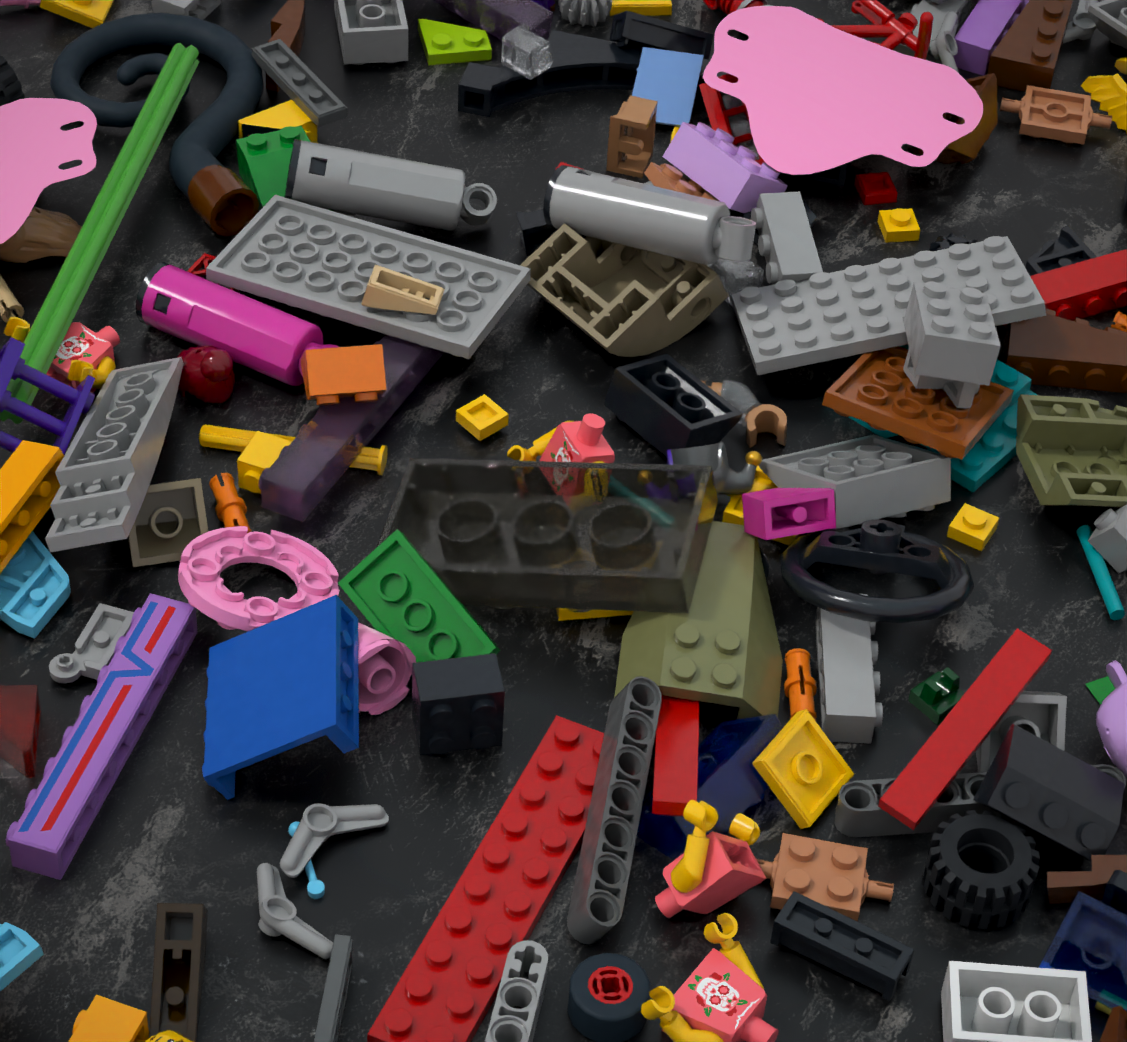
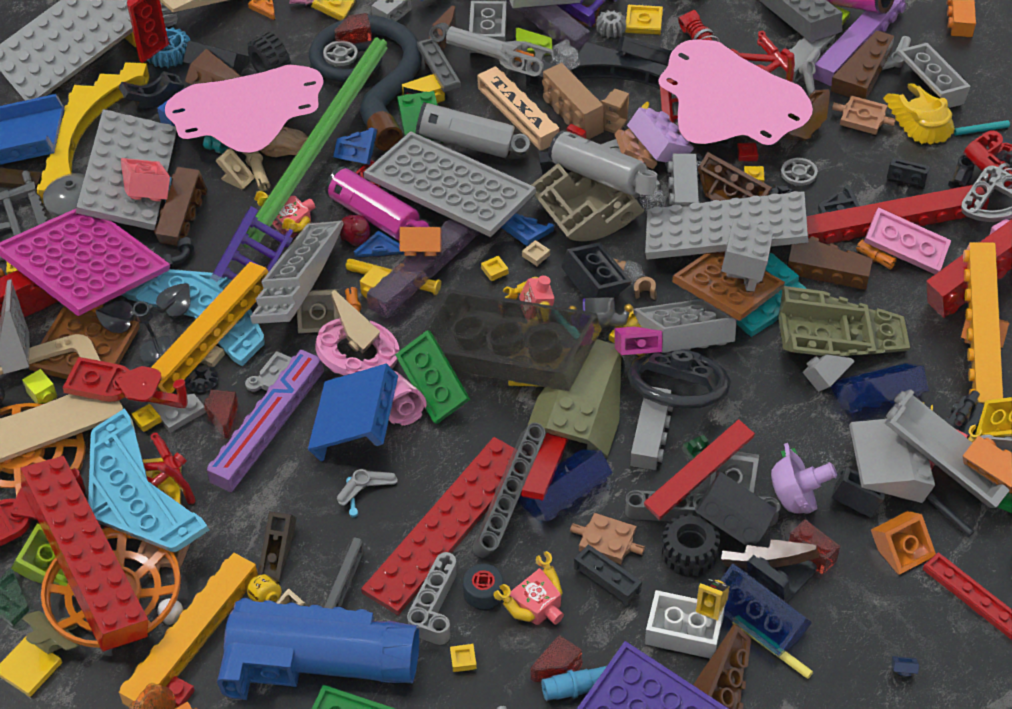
camera: 15 degrees right, 5 degrees up
light grey piece [256,863,333,959] -> none
tan slope [361,265,445,315] -> none
black brick [412,653,505,755] -> none
medium blue window [631,47,704,127] -> none
coral torso [655,800,767,918] -> none
yellow tile [752,709,854,829] -> none
orange pin [784,648,817,721] -> none
yellow plate [947,503,999,552] -> none
teal bar [1077,525,1125,620] -> none
none -> light grey wheel [323,41,358,67]
none -> tan slope [331,290,380,354]
none -> blue wing [333,128,377,165]
none -> clear red slope [334,13,372,43]
none -> blue tile [354,231,404,257]
none -> light grey piece [430,23,557,76]
none -> light nougat brick [478,66,560,151]
none -> blue wing [501,213,554,246]
none -> tan plate [522,240,550,266]
none -> medium nougat piece [542,63,604,140]
none -> yellow slope [696,578,730,621]
none -> reddish brown wedge [698,152,772,201]
none -> light grey wheel [781,158,818,186]

